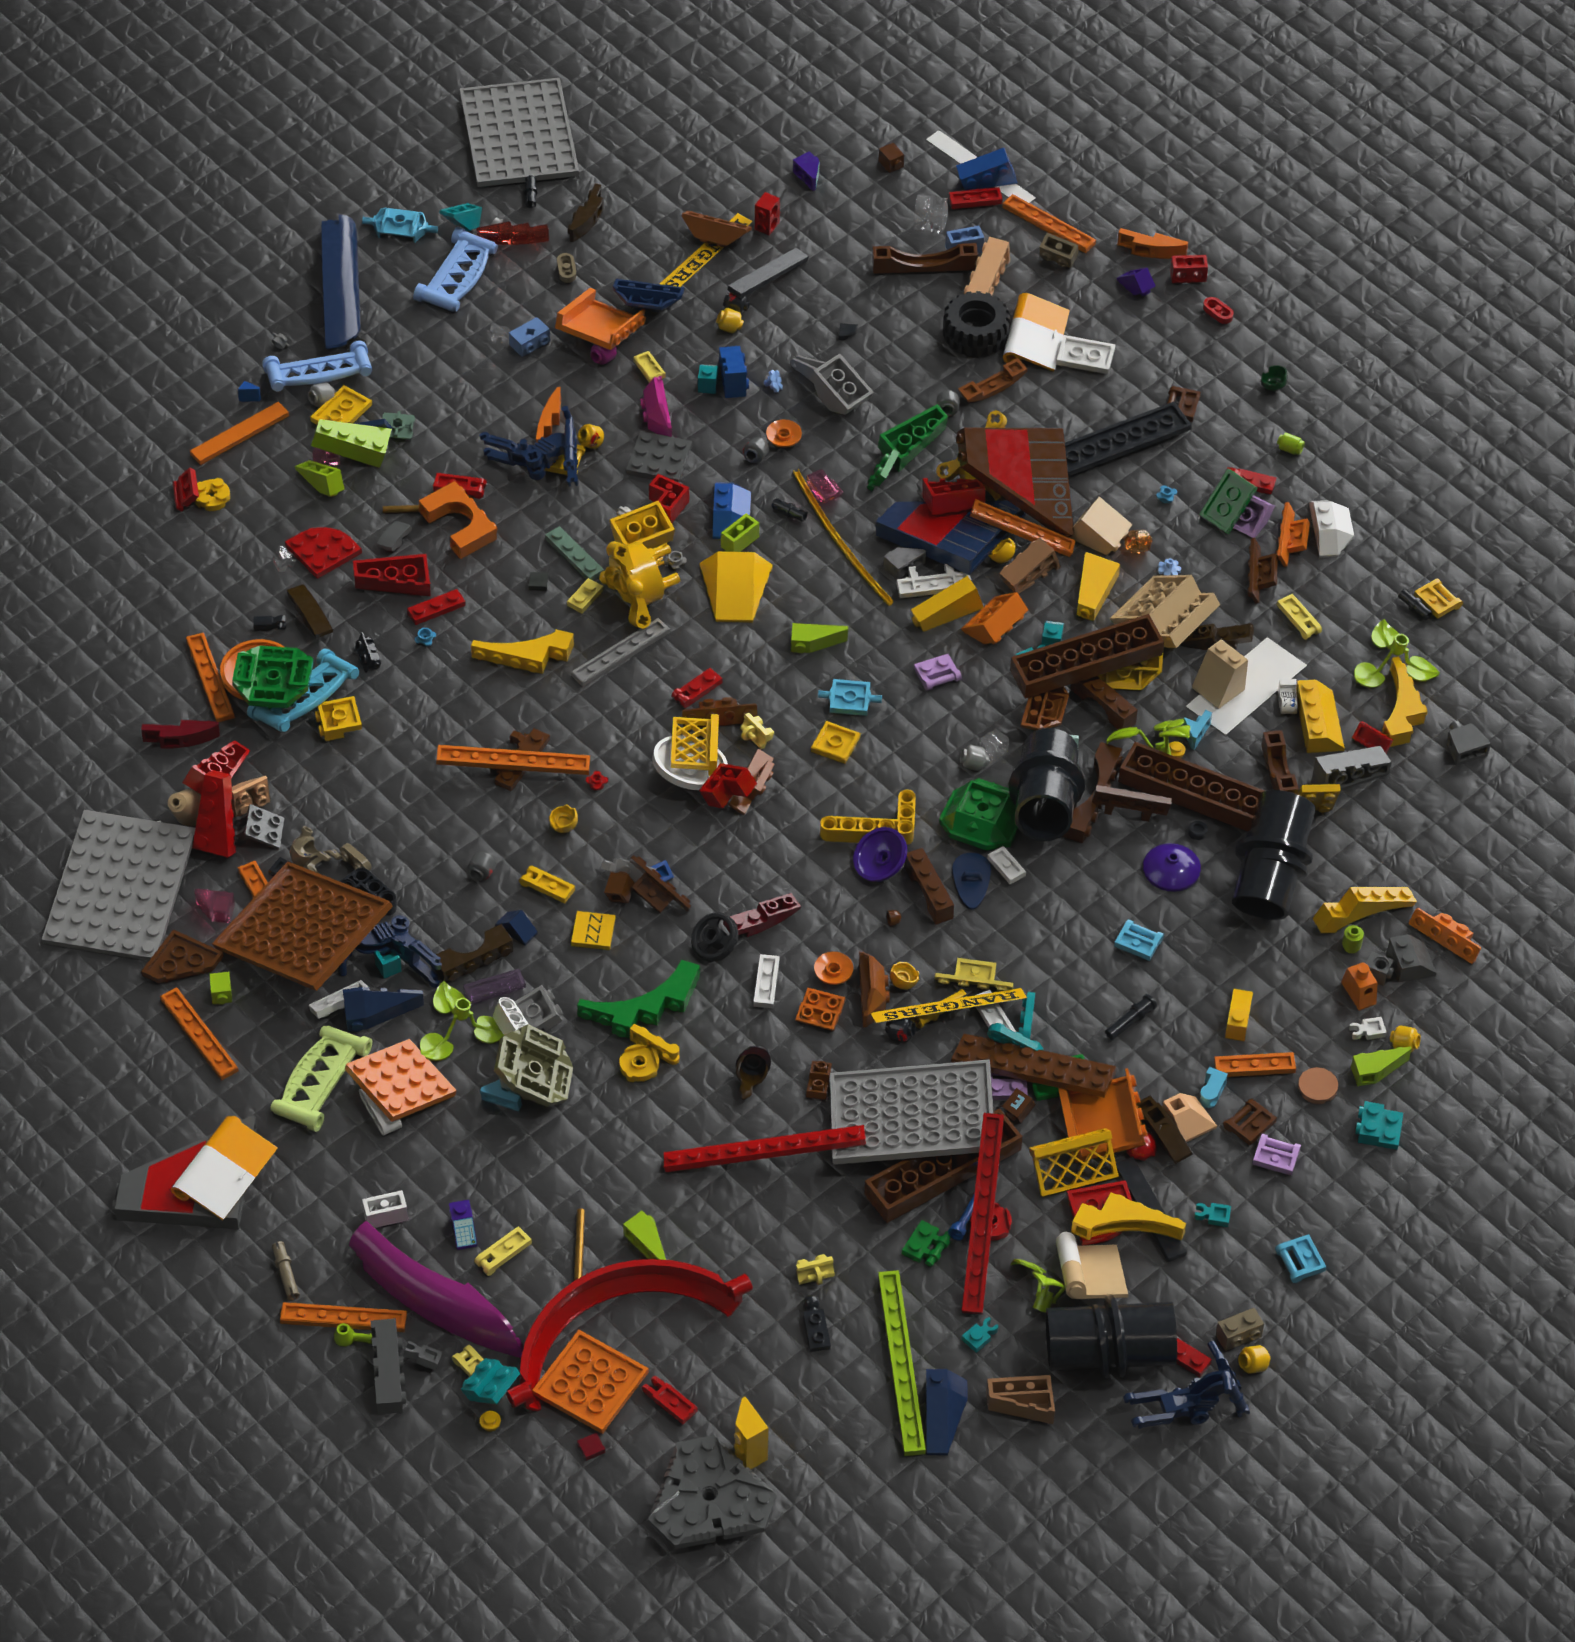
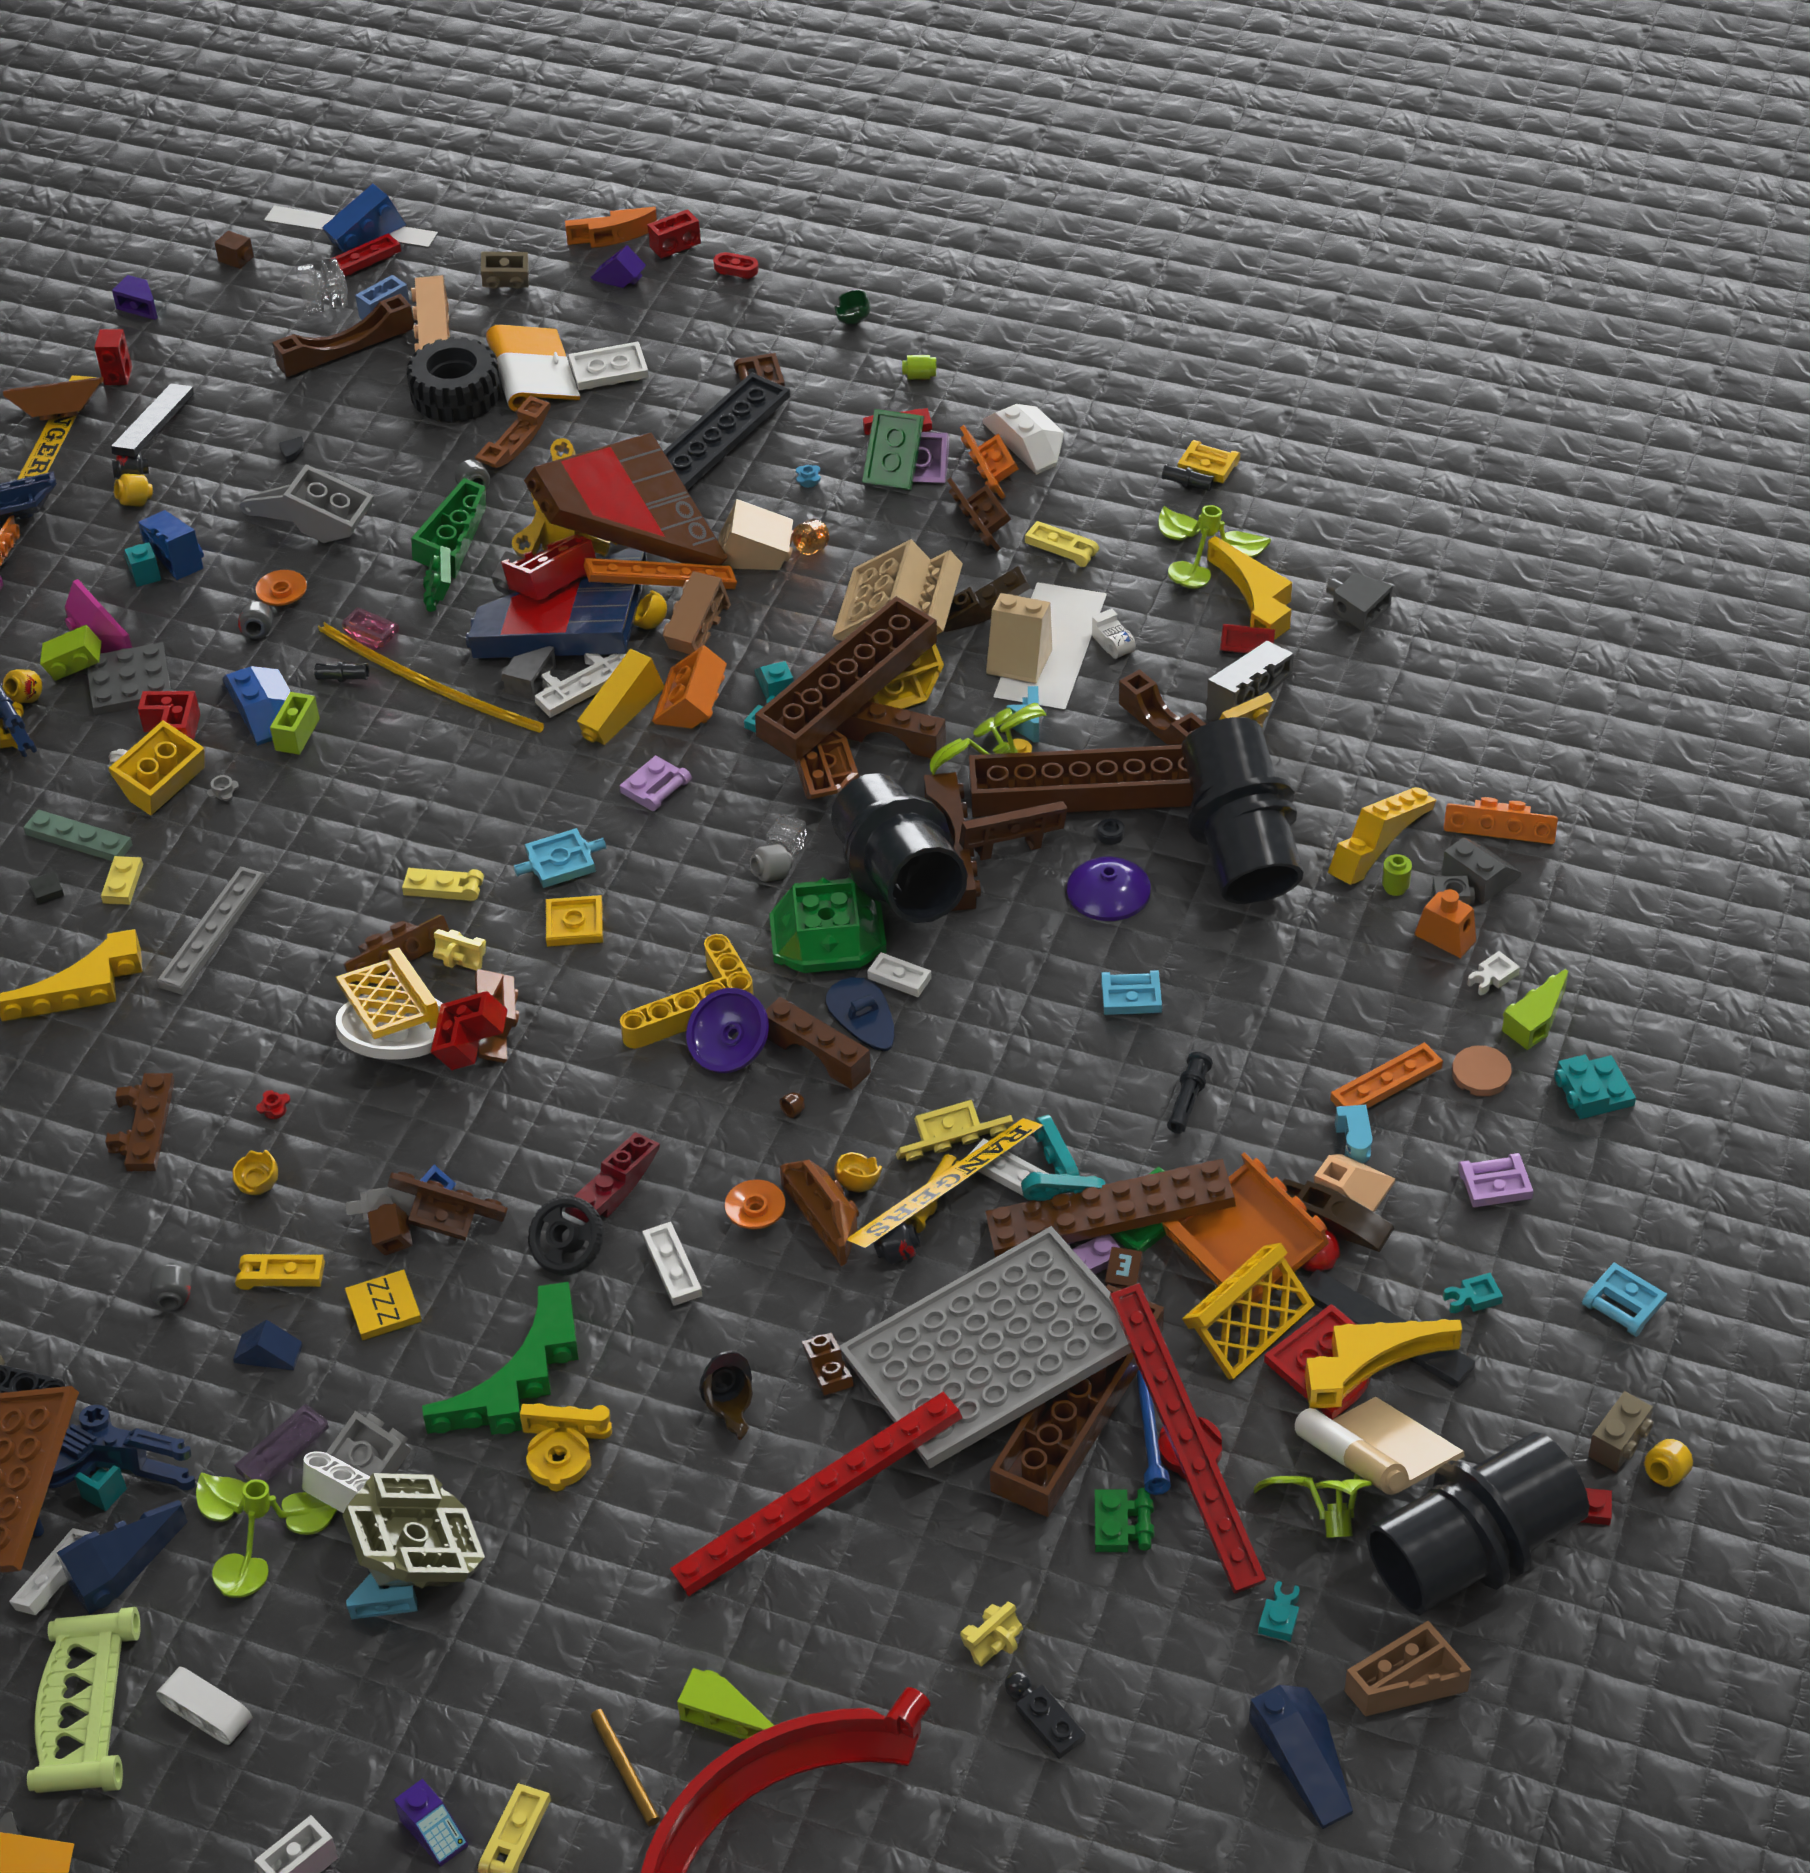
camera: 25 degrees left, 5 degrees down
orange plate [345,1039,457,1122] -> none
dark brown arch [435,924,513,983] -> none
orange plate [436,745,590,775] -> none
yellow piece [599,541,681,629] -> none
light yellow plate [633,351,666,383] -> none
red plate [671,668,723,708] -> none
yellow wedge [699,551,773,623] -> none
light blue plant [764,370,783,393] -> none
lime slope [791,623,848,653] -> none
orange slope [795,987,846,1031] -> none
lime plate [878,1270,926,1456] -> none
orange tile [1002,194,1096,253] -> none
yellow slope [1077,552,1120,621] -> none
dark blue piece [1123,1341,1250,1429] -> none
light blue plant [1158,558,1181,575] -> none
reddish brown plate [1223,1098,1277,1145] -> none
yellow slope [1225,989,1253,1041] -> none
yellow slope [1296,680,1345,753] -> none
yellow head [1390,1025,1421,1053] -> none
none -> lime brick [40,625,101,681]
none -> light yellow plate [402,868,484,901]

